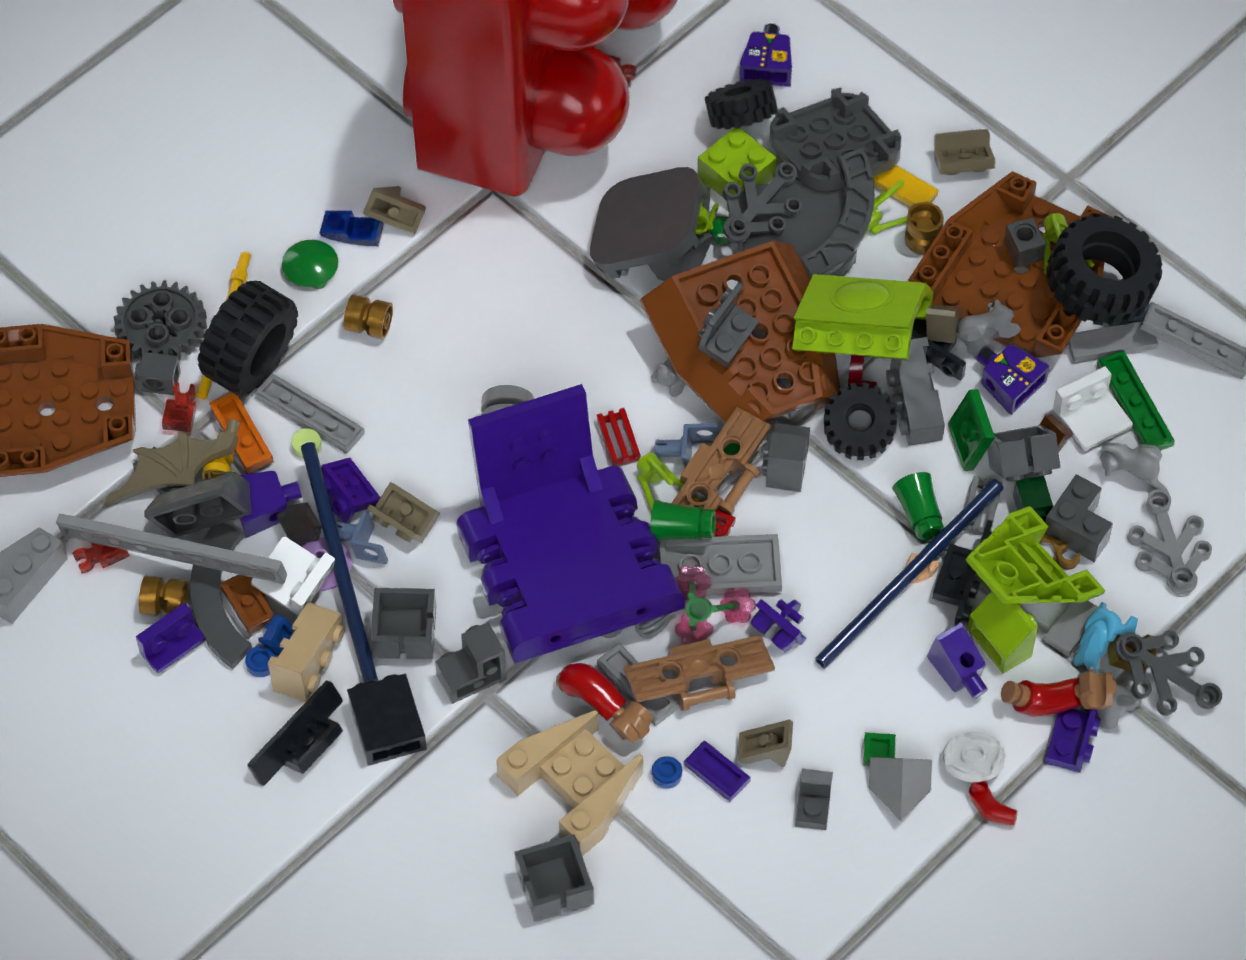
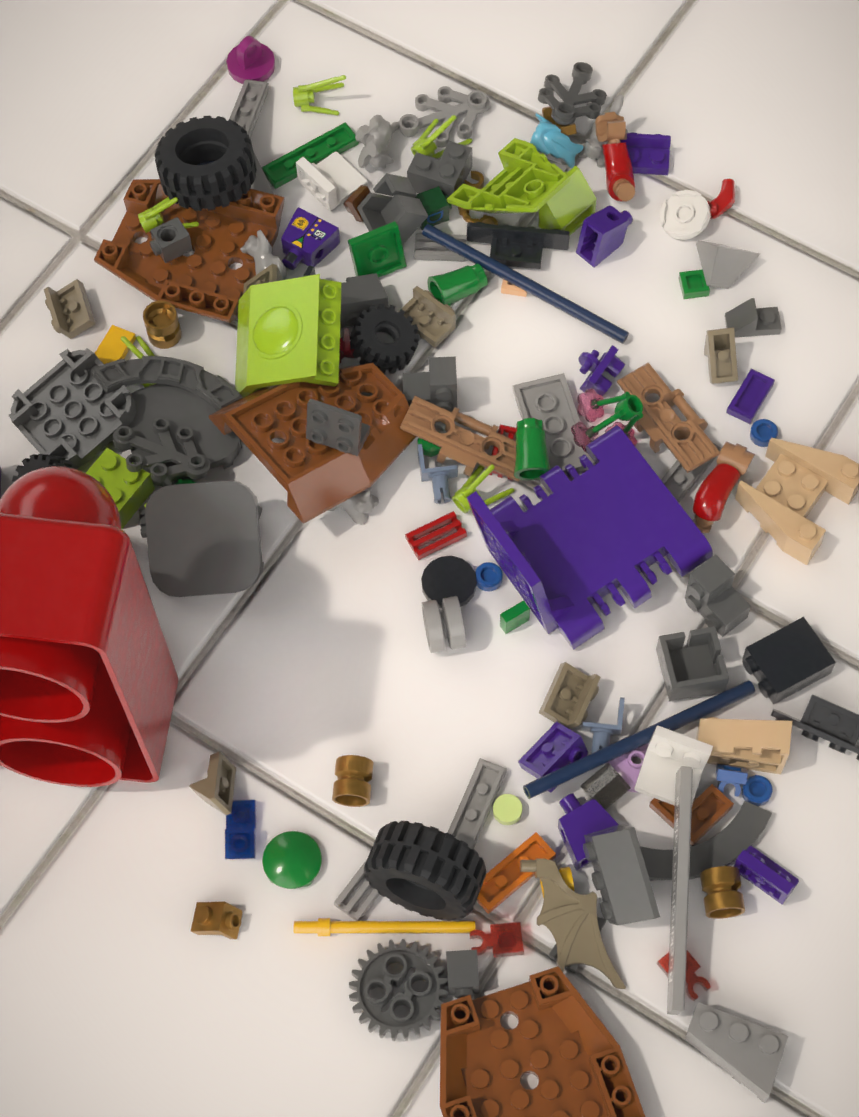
camera: 100 degrees left, 5 degrees up
none -> pearl gold bracket [191,901,242,939]
none -> lime plant [293,75,346,116]
none -> dark tan bracket [398,286,456,348]
none -> lime plant [411,115,472,159]

